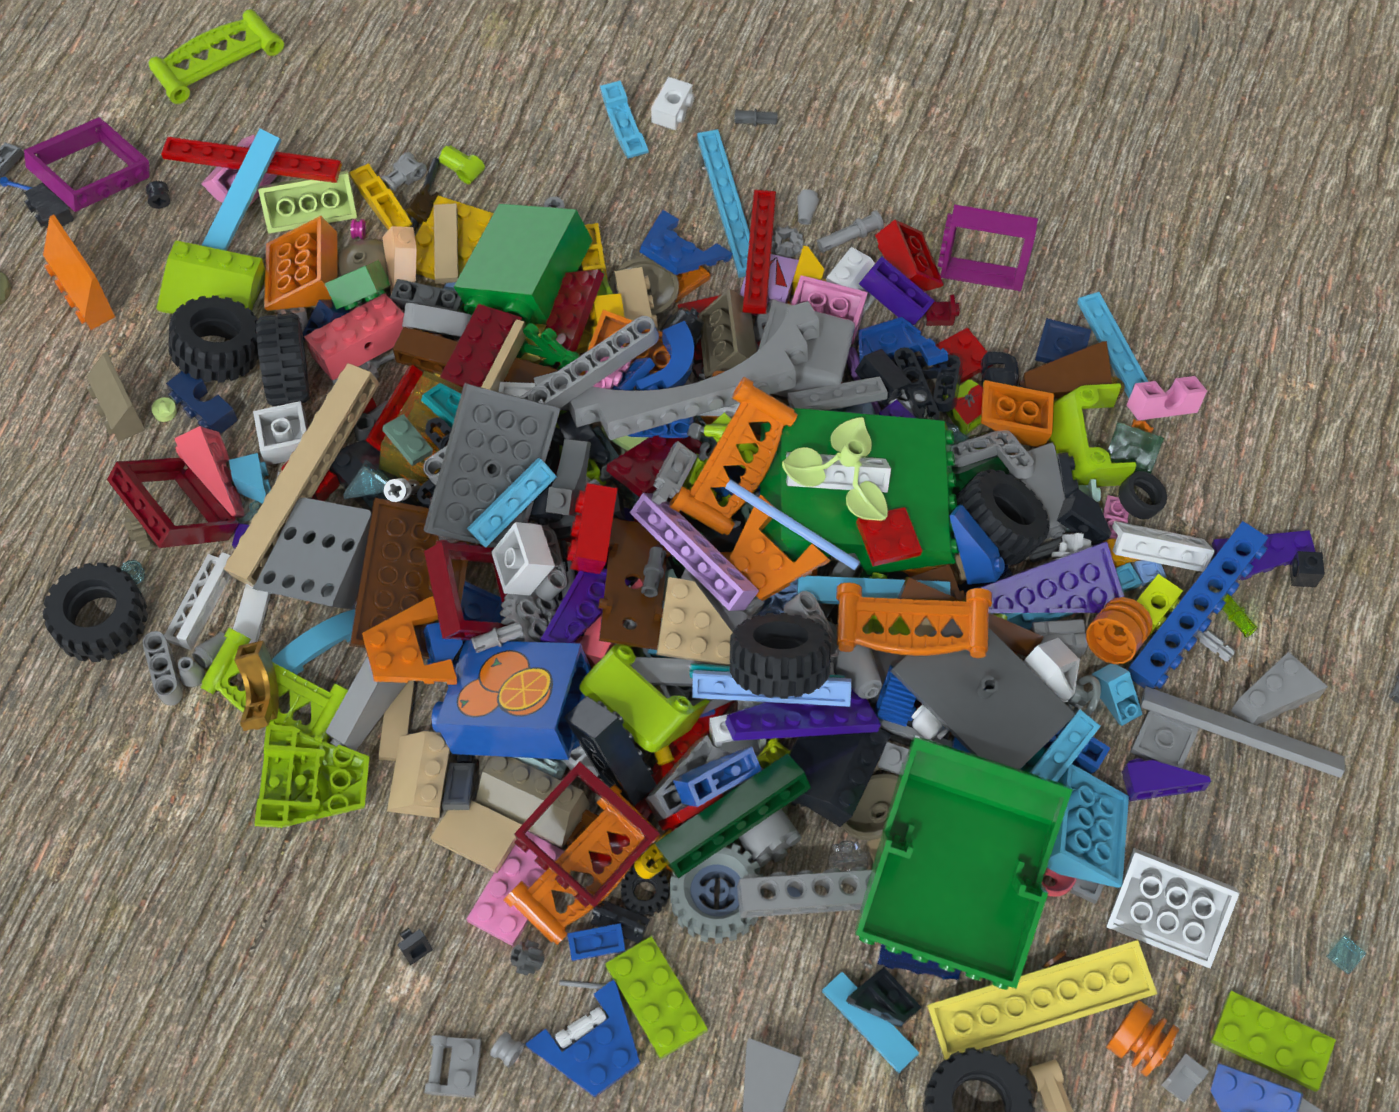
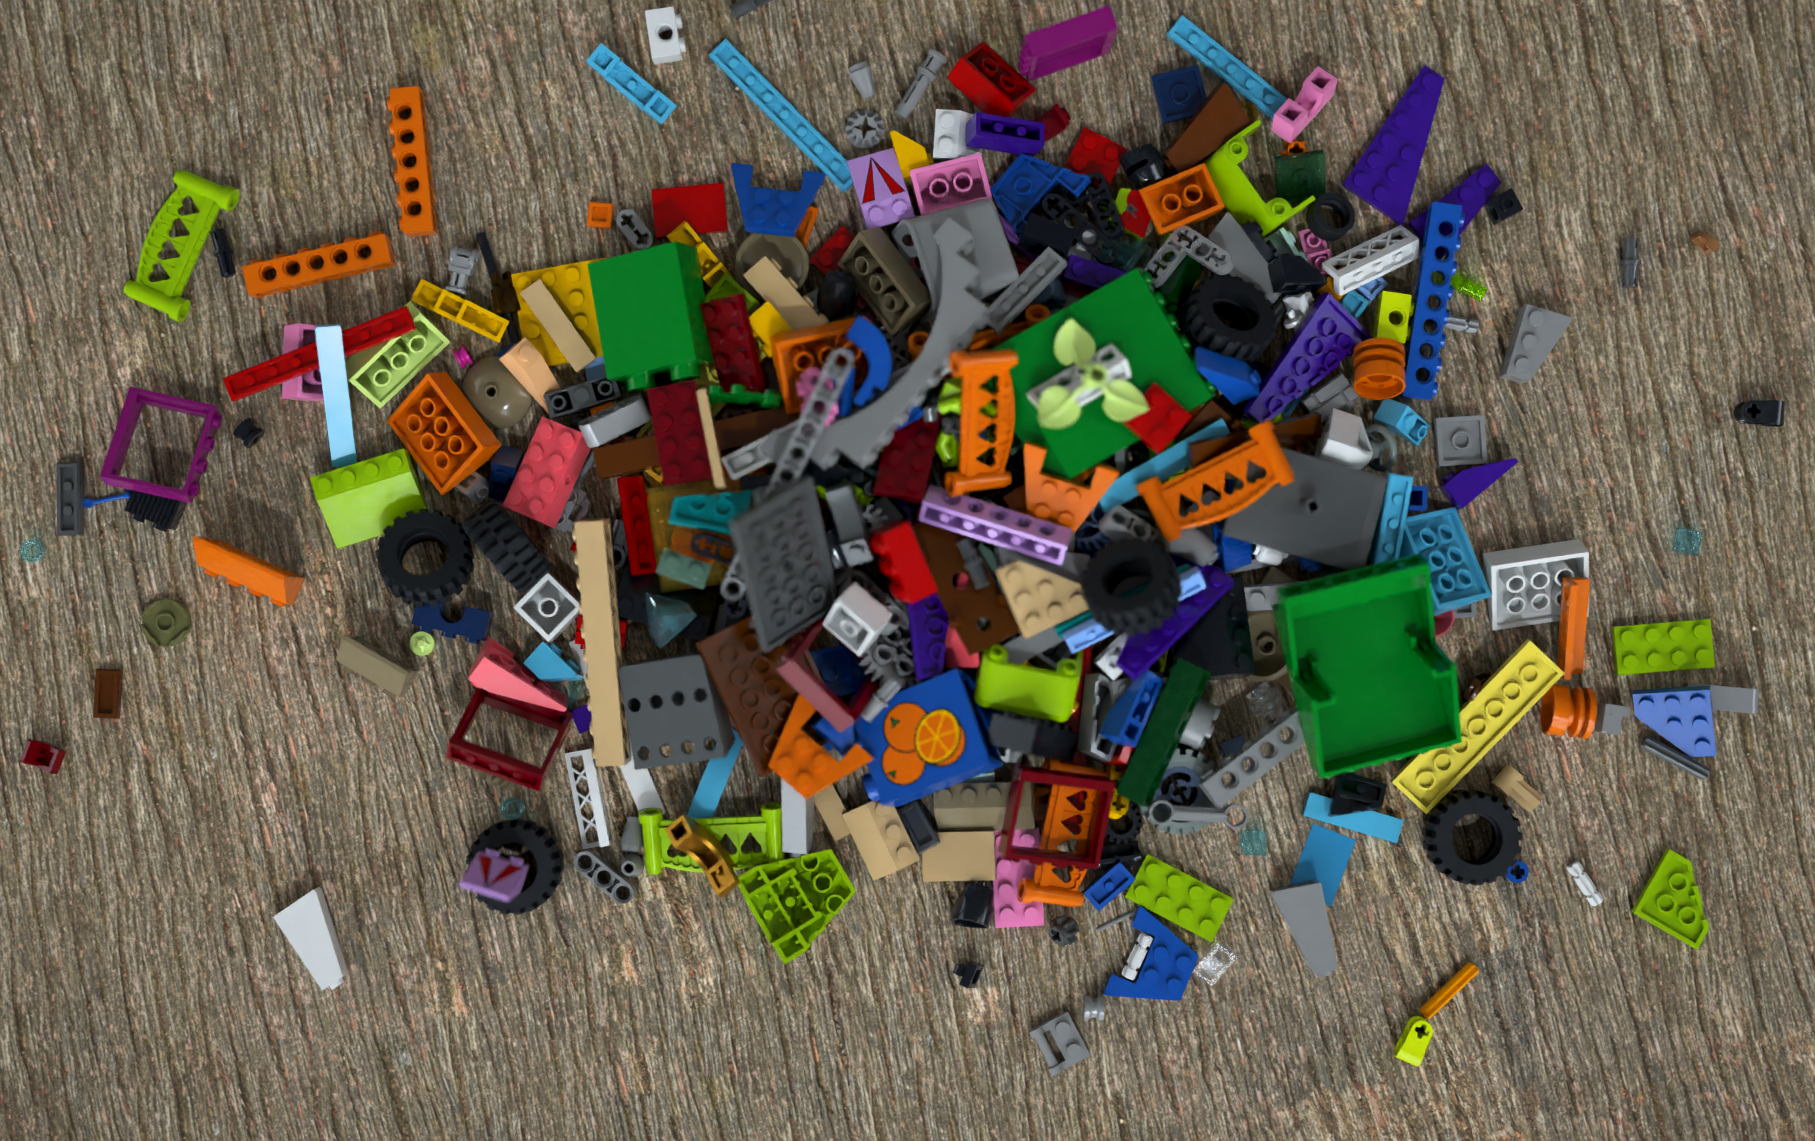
camera: 35 degrees left, 25 degrees up
brick [325,260,390,310] -> none
white pin [384,478,421,502] -> none
lime piece [439,145,485,184] -> none
medium azure tile [467,458,557,548] -> none
light grey hinge [651,441,697,506] -> none
light blue piece [725,480,860,570] -> none
red tile [743,190,776,314] -> none
light grey tile [1141,686,1345,778] -> none
none -> black axle [210,228,236,278]
none -> orange brick [242,231,396,298]
none -> orange brick [387,86,438,237]
none -> lavender slope [459,848,529,902]
none -> orange tile [587,201,614,229]
none -> red tile [651,183,729,239]
none -> black helmet [951,881,994,929]
none -> light grey piece [1148,799,1249,829]
none -> clear slope [1192,940,1239,985]
none -> clear light blue tile [1241,830,1267,856]
none -> dark azure sticker [1290,824,1356,906]
none -> dark purple wing [1341,65,1445,225]
none -> orange fence [1556,577,1590,680]

